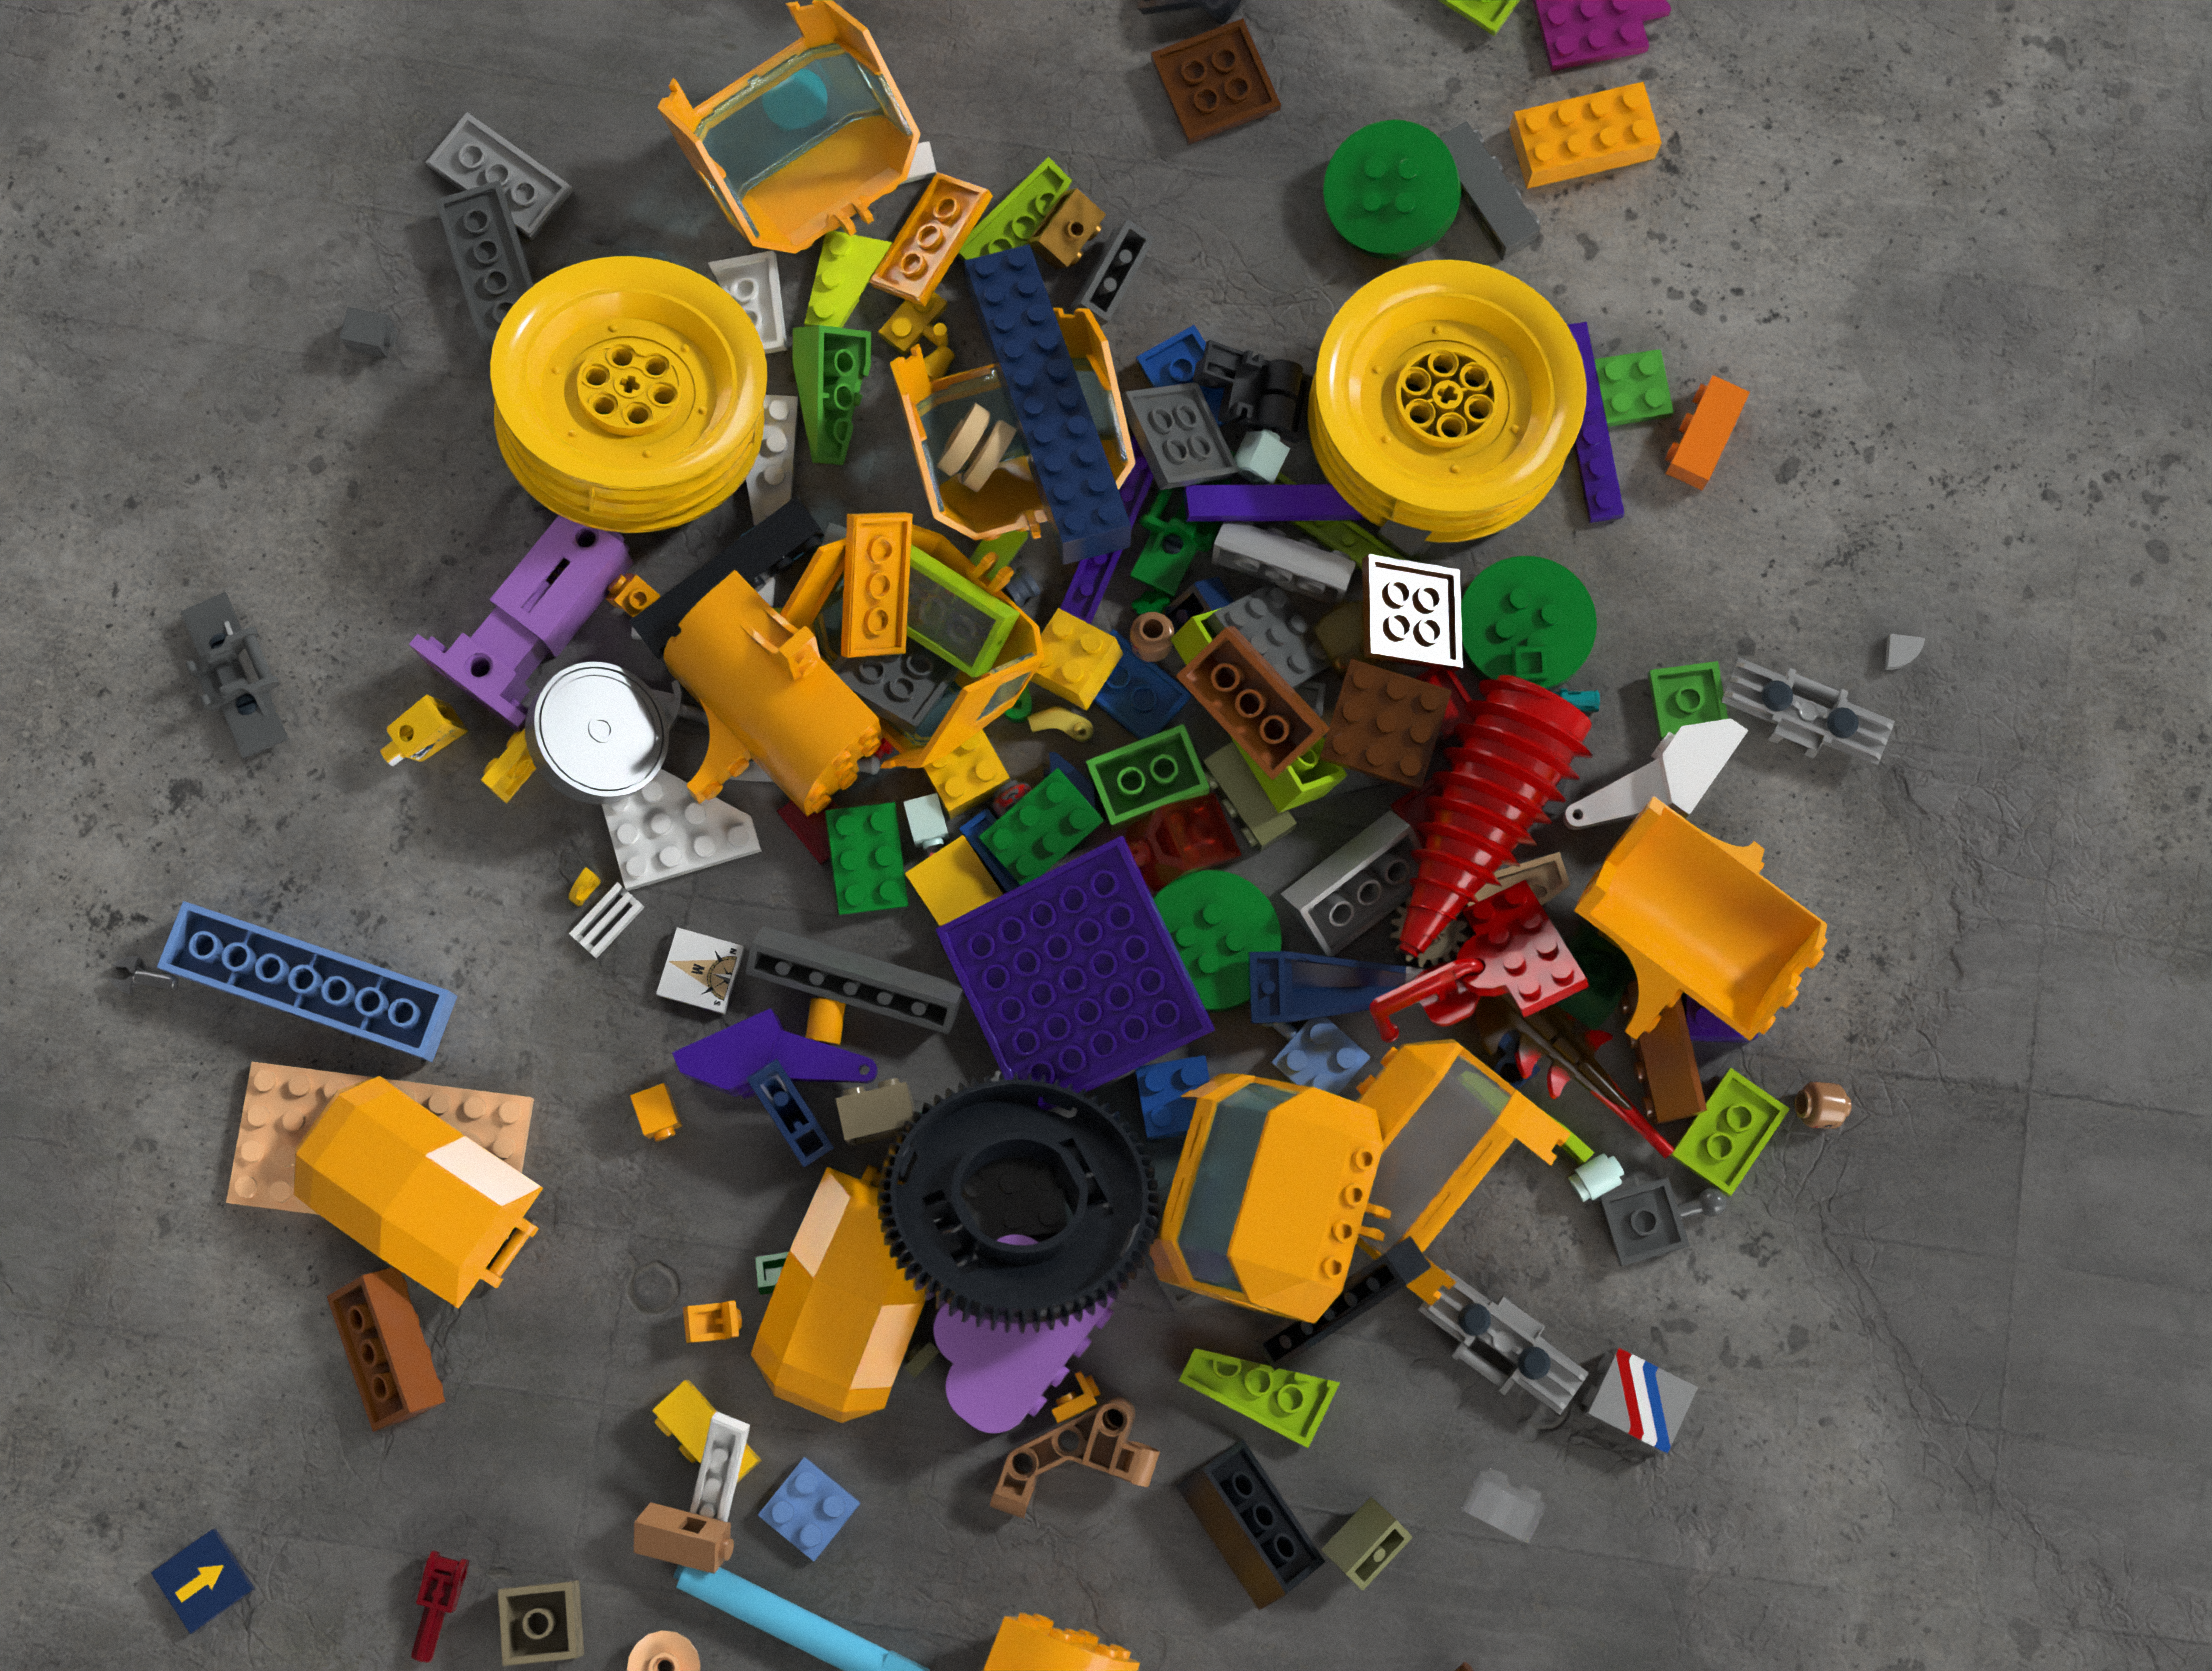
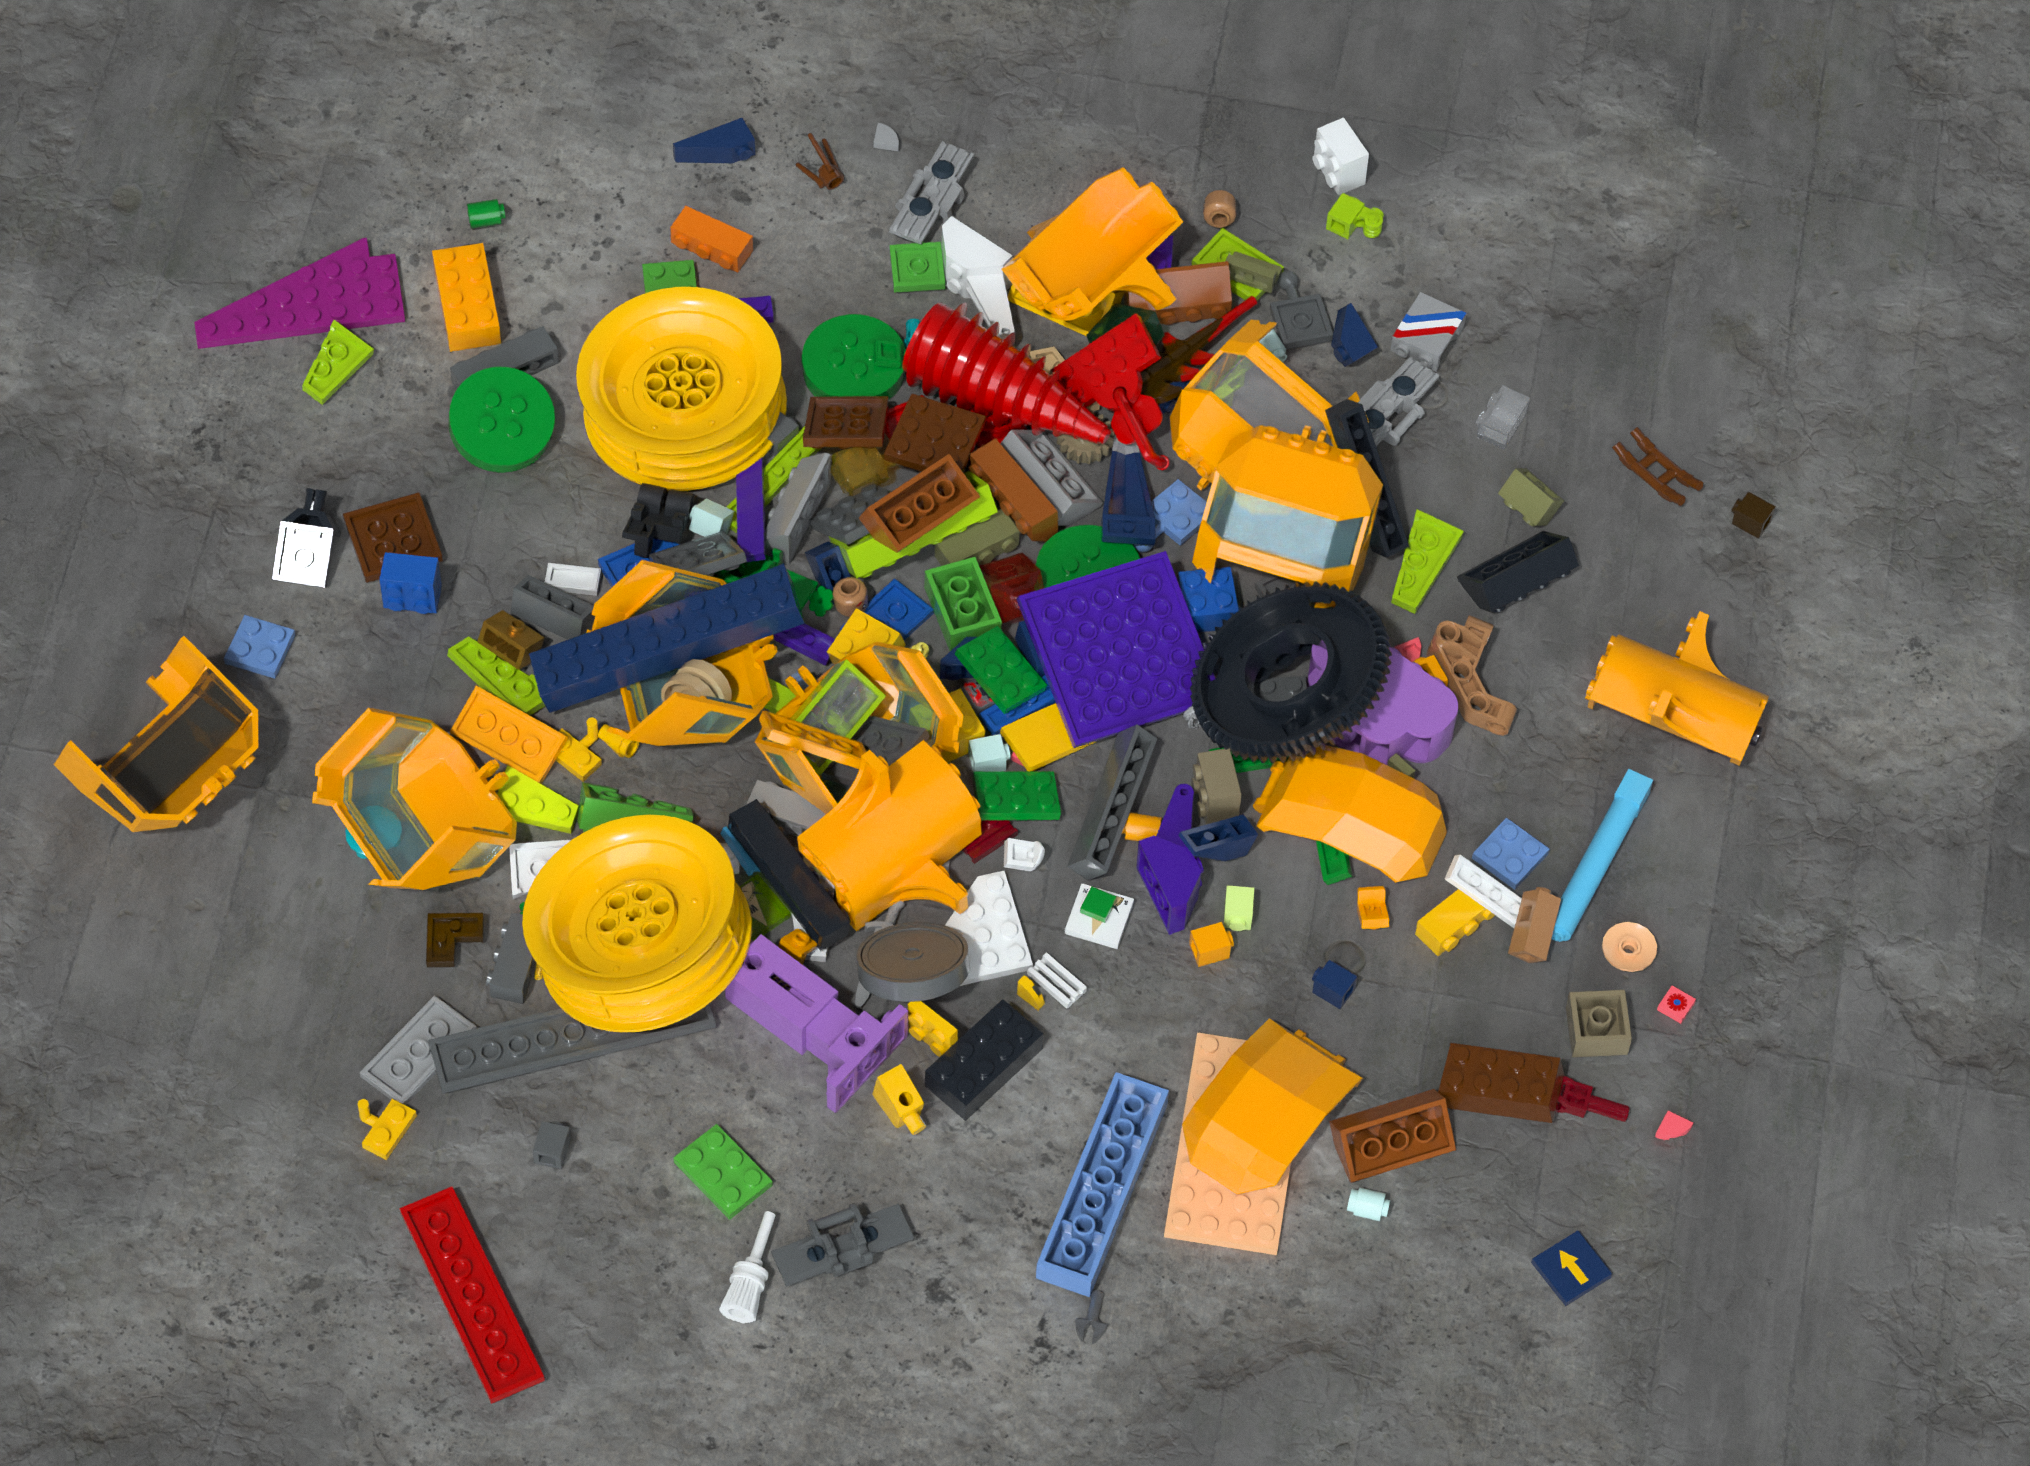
camera: 90 degrees left, 20 degrees down
none -> yellow plate [357,1099,417,1160]
none -> blue brick [380,552,442,614]
none -> red plate [399,1186,545,1404]
none -> dark brown plate [426,913,484,967]
none -> green brick [467,199,506,229]
none -> white tile [544,563,601,596]
none -> dark blue slope [673,118,755,164]
none -> bright green plate [674,1124,773,1220]
none -> white piece [719,1211,776,1324]
none -> clear neon green tile [739,874,791,941]
none -> reddish brown plant [796,133,844,190]
none -> black brick [925,999,1044,1121]
none -> dark orange slope [969,438,1058,541]
none -> white plate [1004,838,1045,871]
none -> green tile [1080,886,1117,923]
none -> yellowish green brick [1223,886,1254,931]
none -> olive panel [1225,252,1282,293]
none -> dark blue brick [1312,960,1357,1009]
none -> white brick [1313,118,1369,196]
none -> lime brick [1326,193,1384,239]
none -> dark blue slope [1331,303,1378,367]
none -> light aqua brick [1347,1188,1390,1221]
none -> coral tile [1395,637,1421,662]
none -> reddish brown brick [1438,1043,1564,1123]

